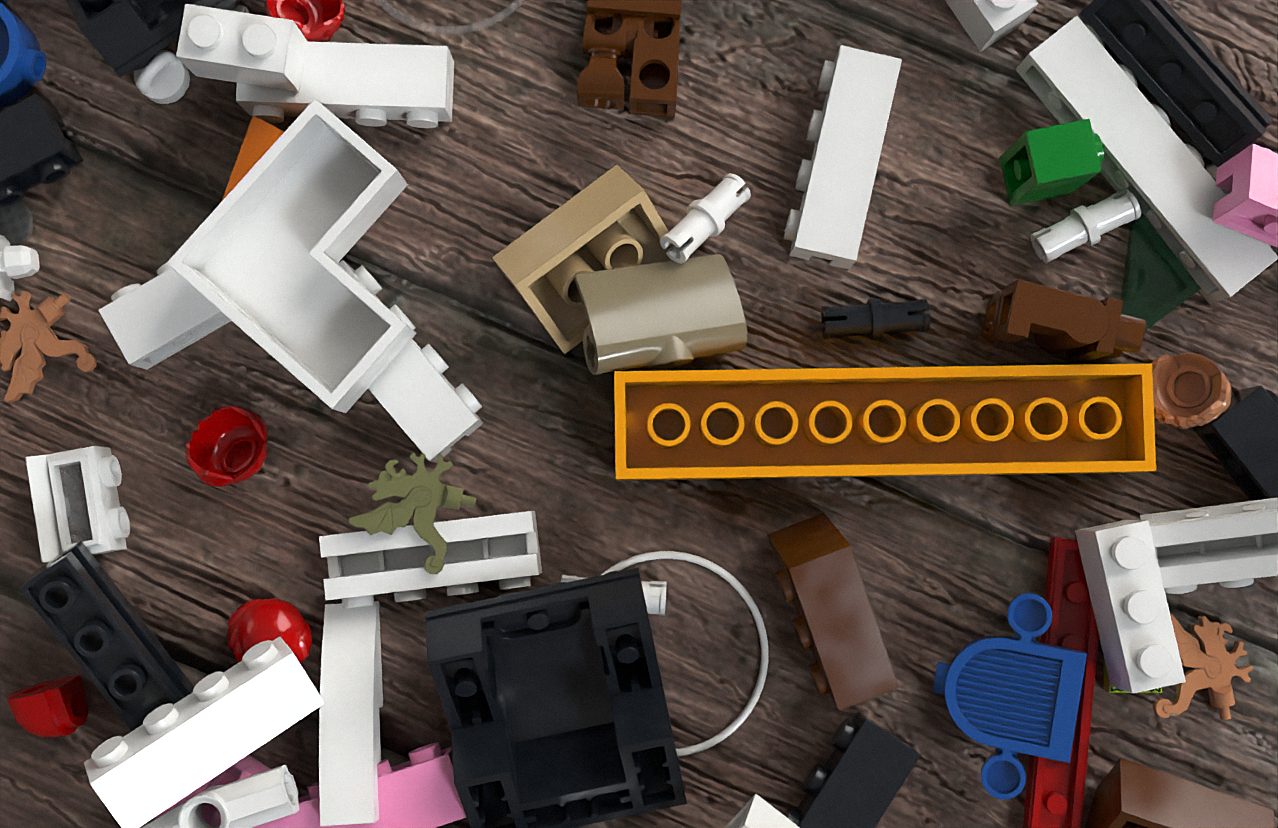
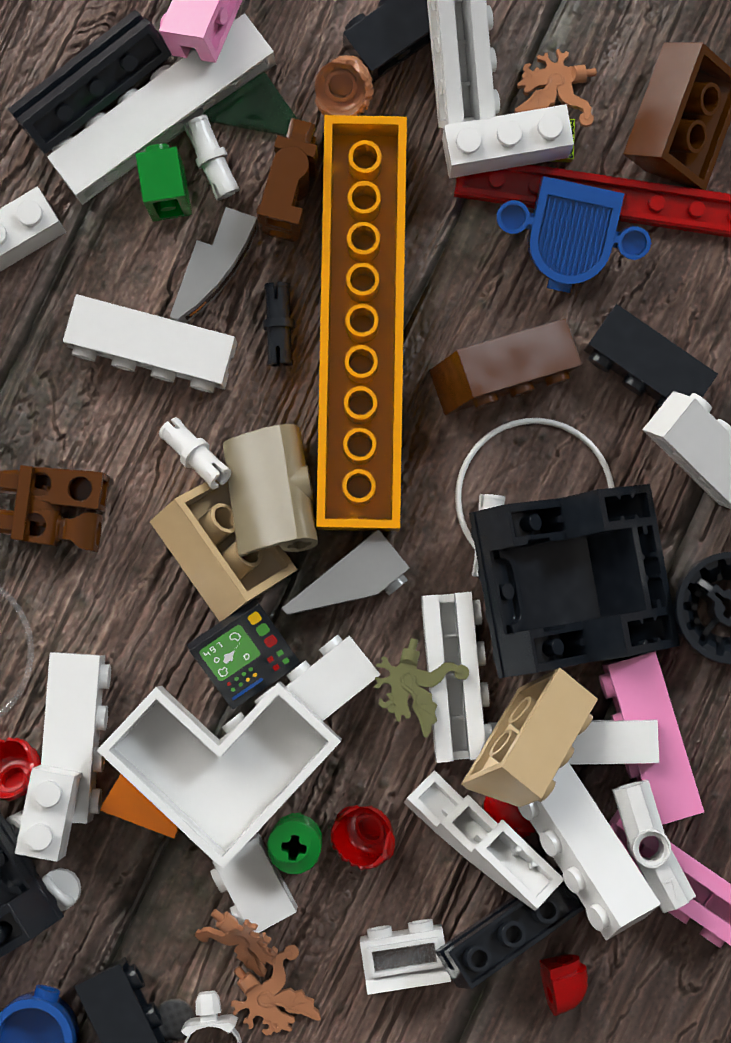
camera: 90 degrees left, 0 degrees up
none -> light grey slope [170,207,259,323]
none -> black tile [187,598,301,710]
none -> nougat piece [195,909,278,977]
none -> green piece [267,813,322,874]
none -> light grey slope [282,529,410,615]
none -> white slope [404,770,564,911]
none -> tan slope [461,668,598,807]

